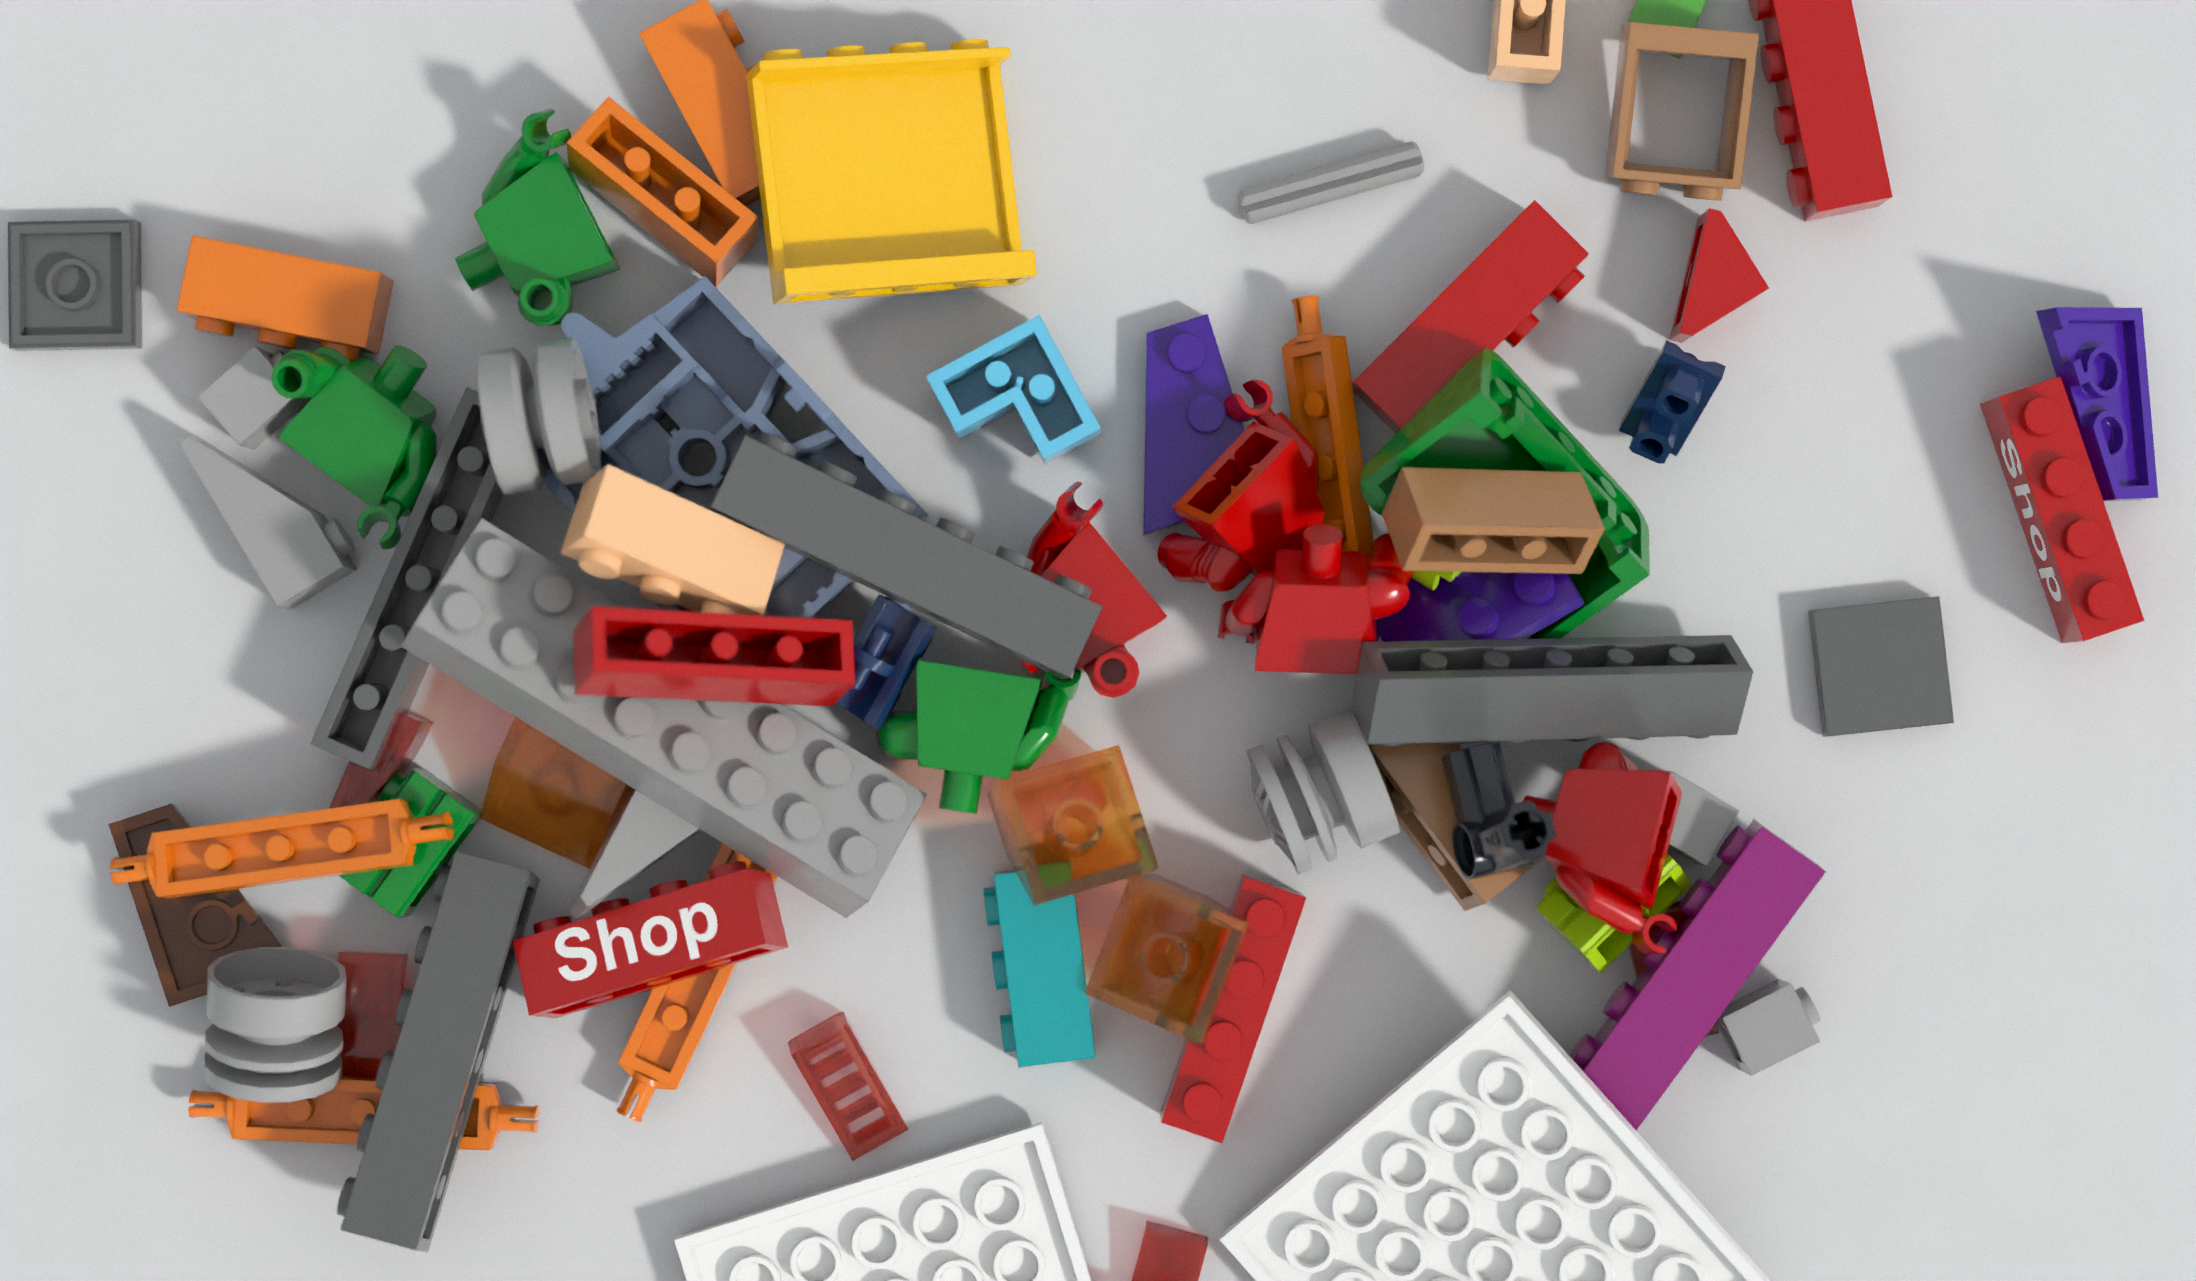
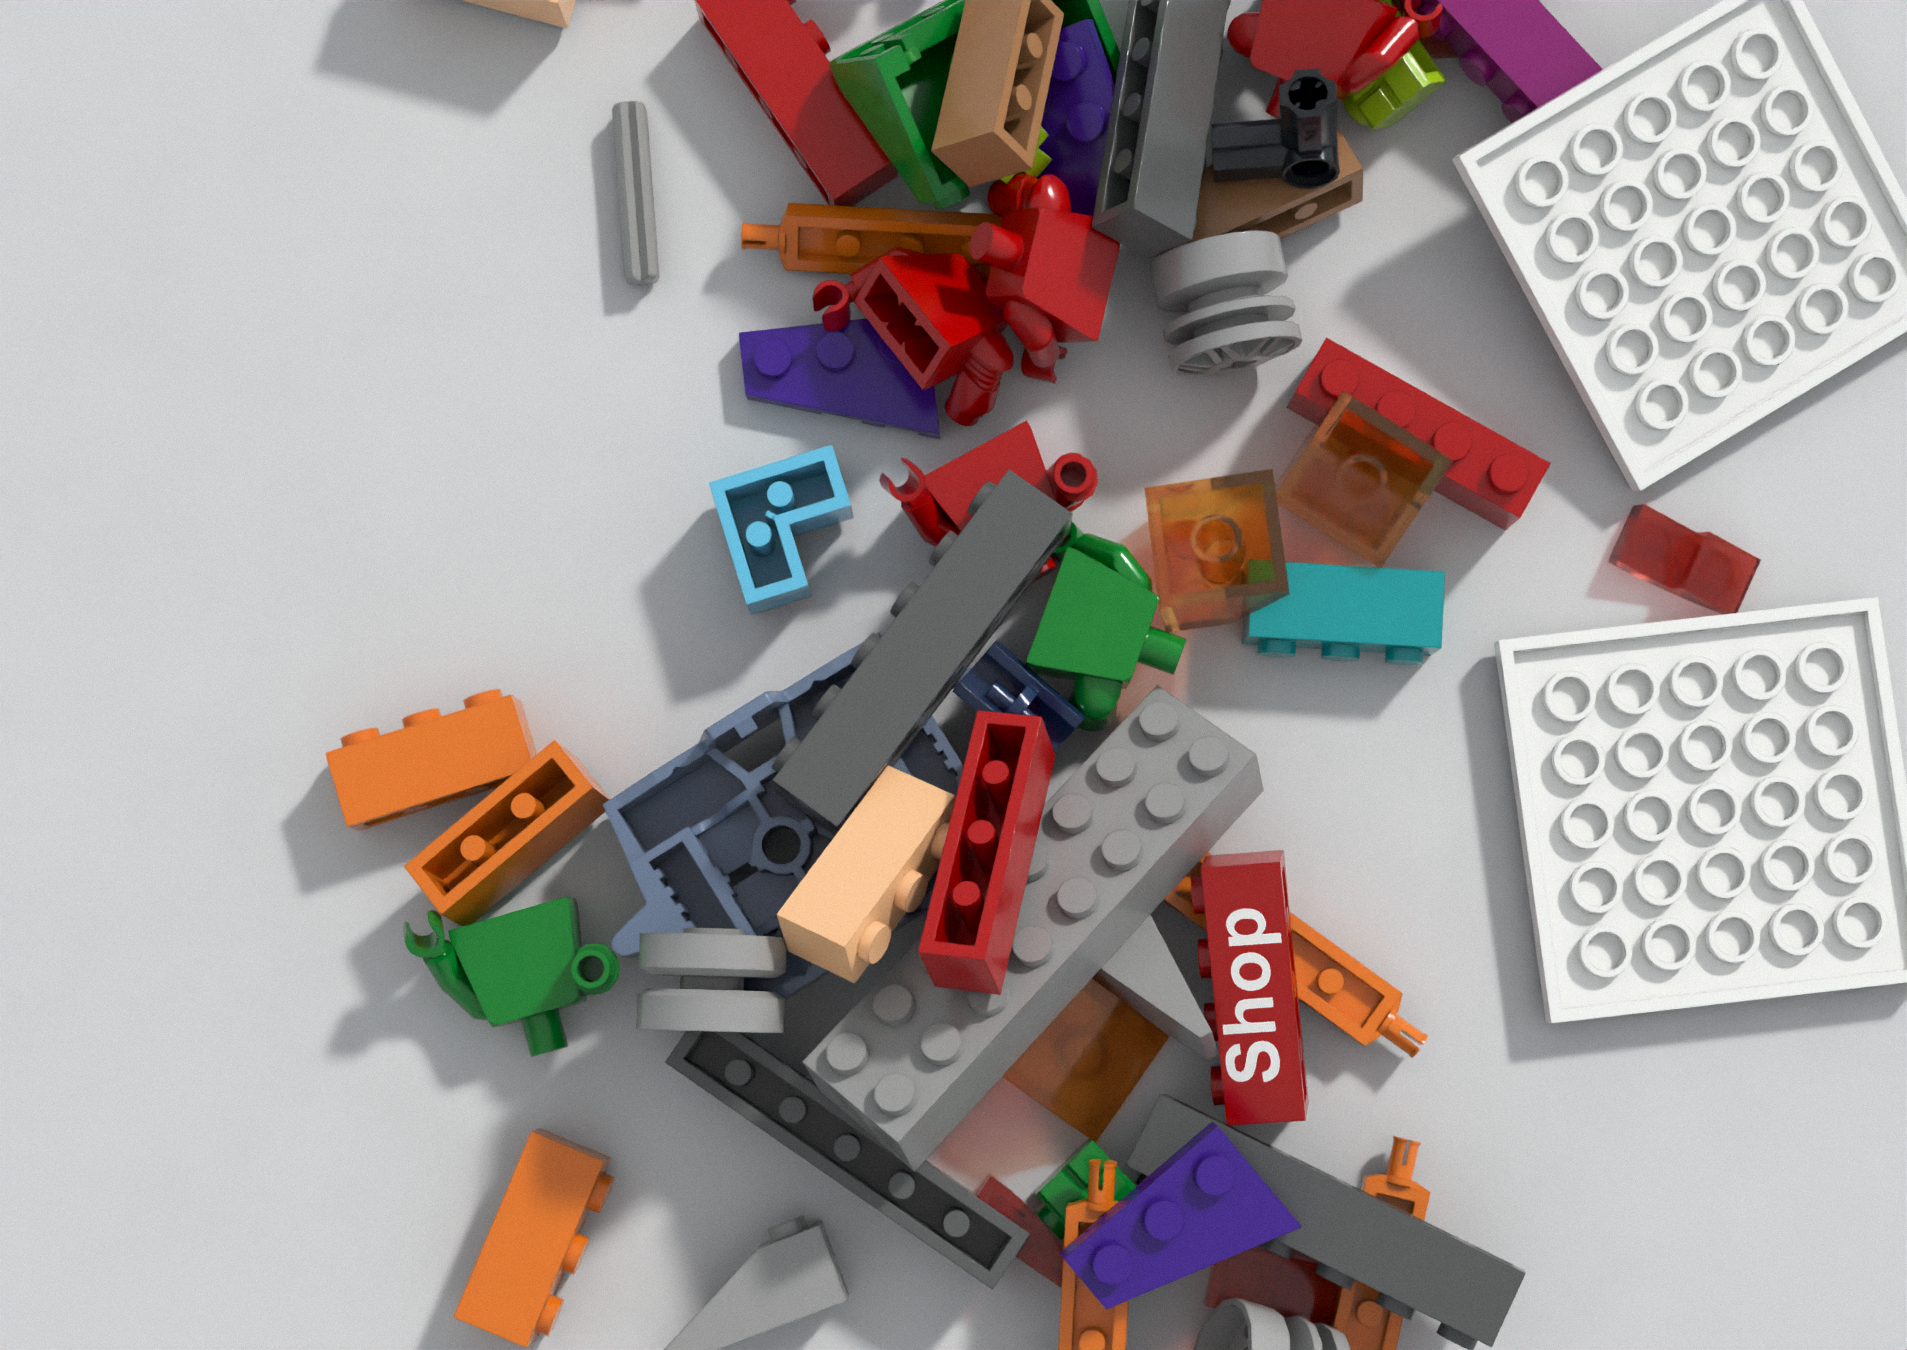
camera: 80 degrees left, 5 degrees down
light grey brick [197,346,311,450] -> none
green torso [271,345,437,550] -> none
yellow panel [746,39,1037,304] -> none
clear red slope [788,1012,908,1161] -> none
none -> dark purple wing [1060,1121,1302,1310]

